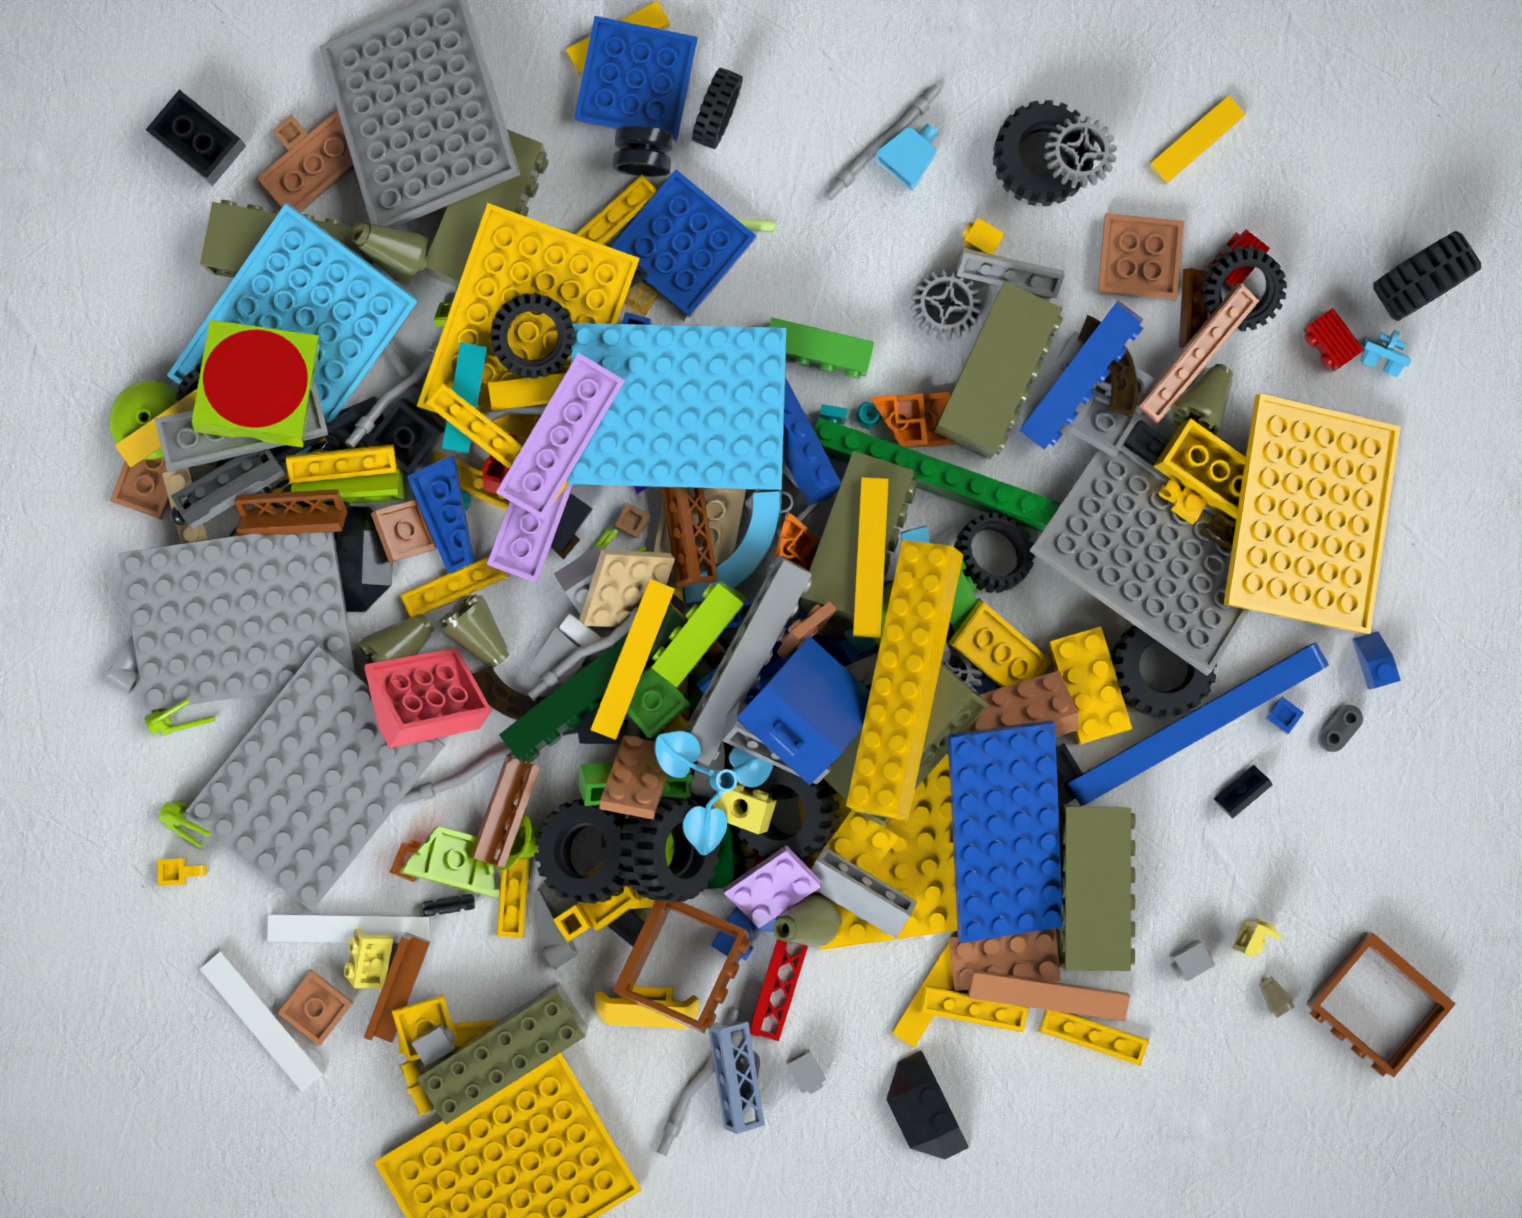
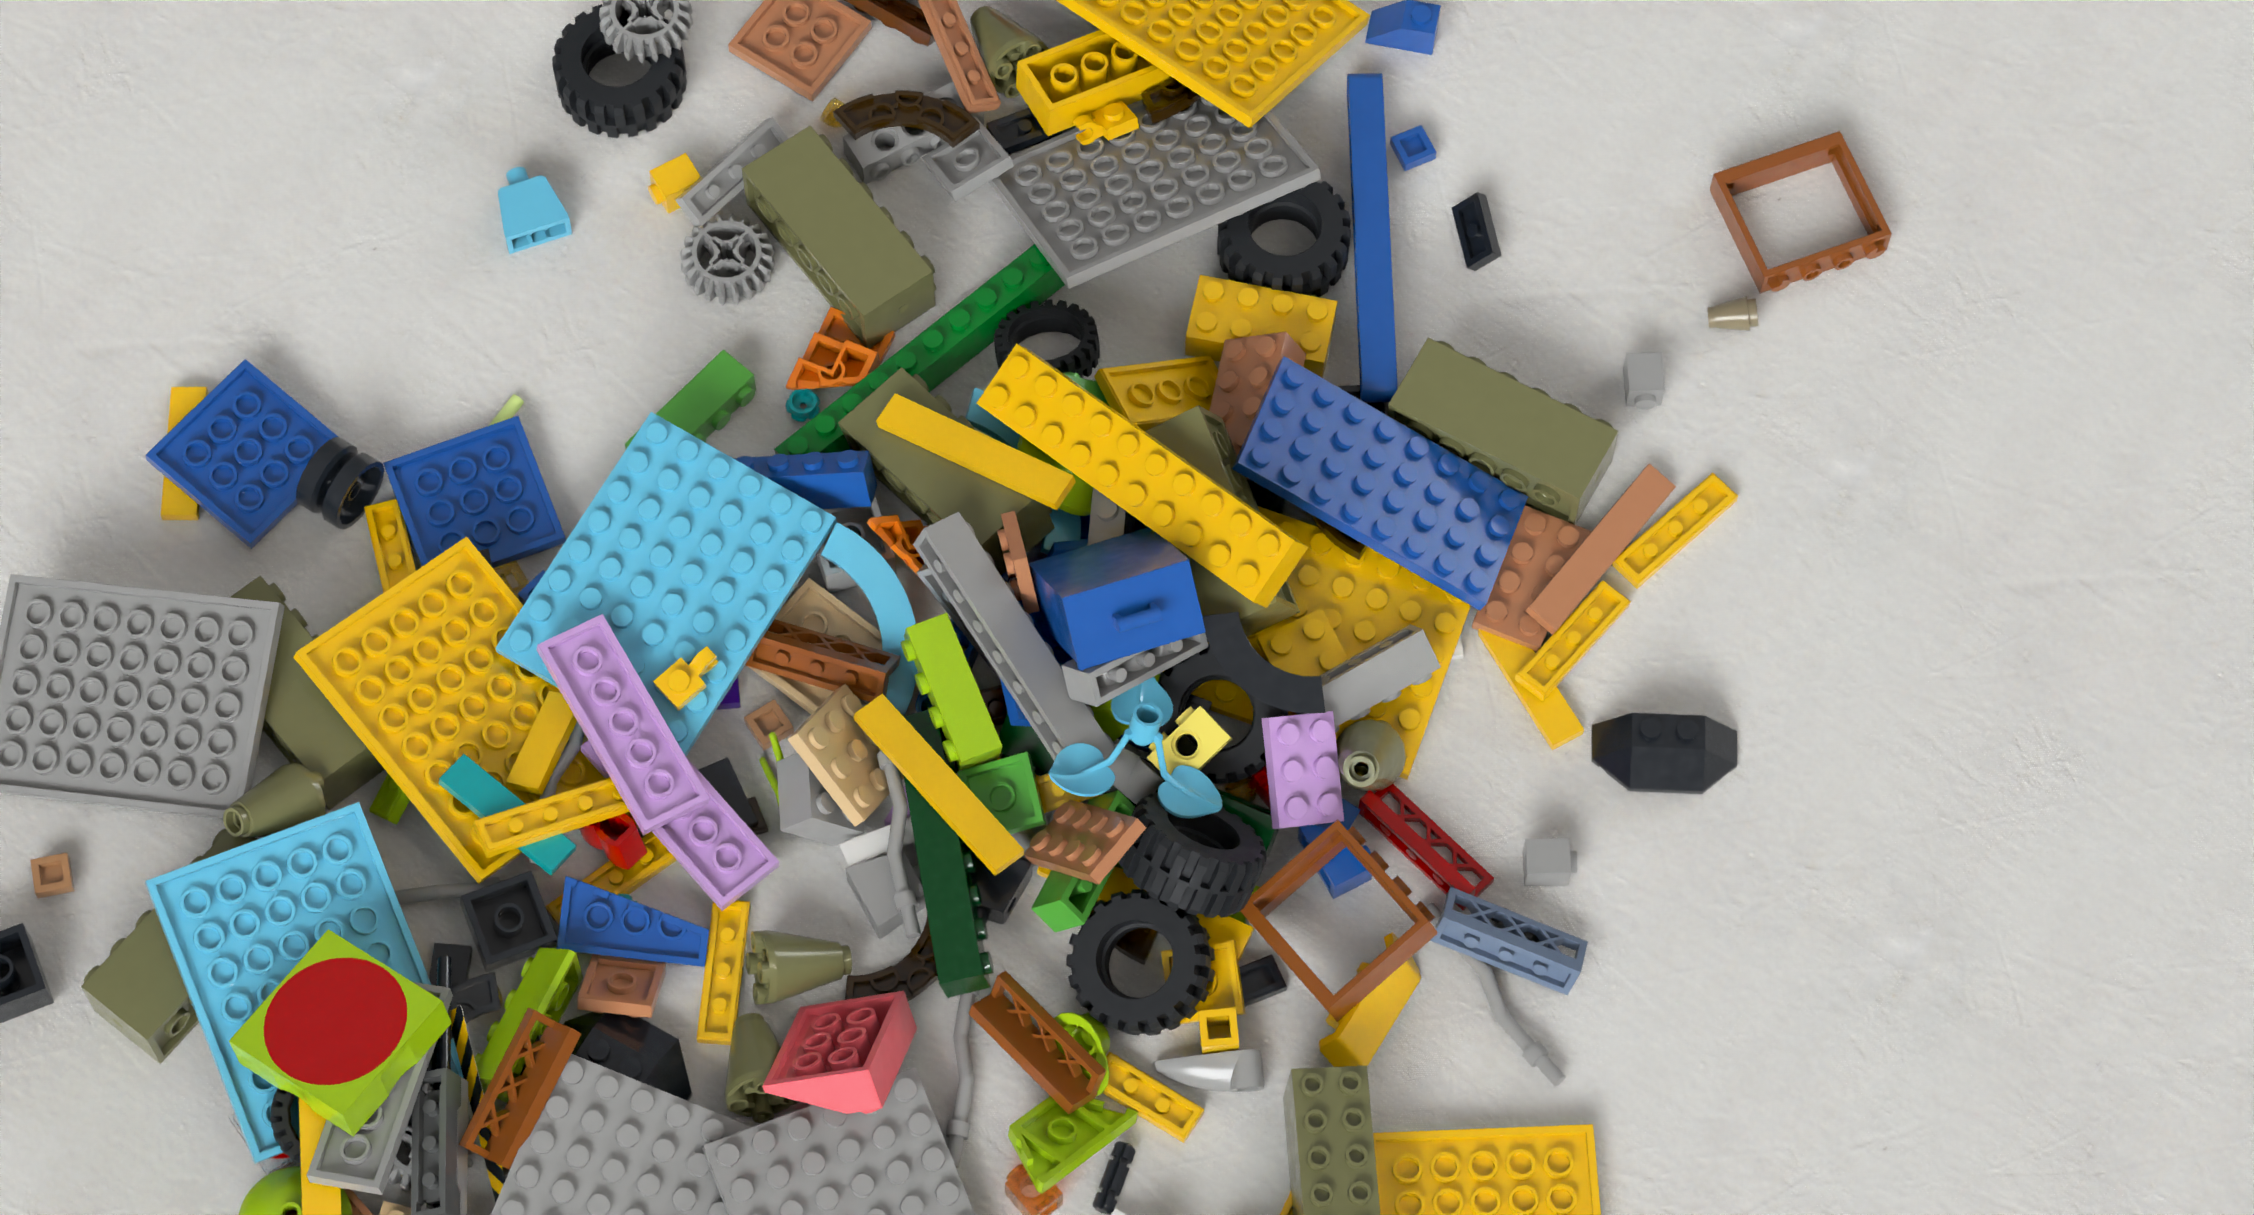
camera: 60 degrees left, 20 degrees down
nougat plate [257,111,354,212] -> none
yellow tile [286,444,397,484] -> none
light grey bar [345,340,439,449] -> none
black tyre [490,293,575,379] -> none
black tyre [692,67,743,149] -> none
teal plate [819,404,848,425] -> none
light grey bar [824,84,941,201] -> none
blue brick [1019,300,1144,450] -> none
light yellow bracket [1232,918,1282,958] -> none
dark grey plate [1318,705,1363,752] -> none
none -> yellow plate [653,646,719,711]
none -> clear yellow hinge [820,97,844,128]
none -> black tile [1202,612,1326,714]

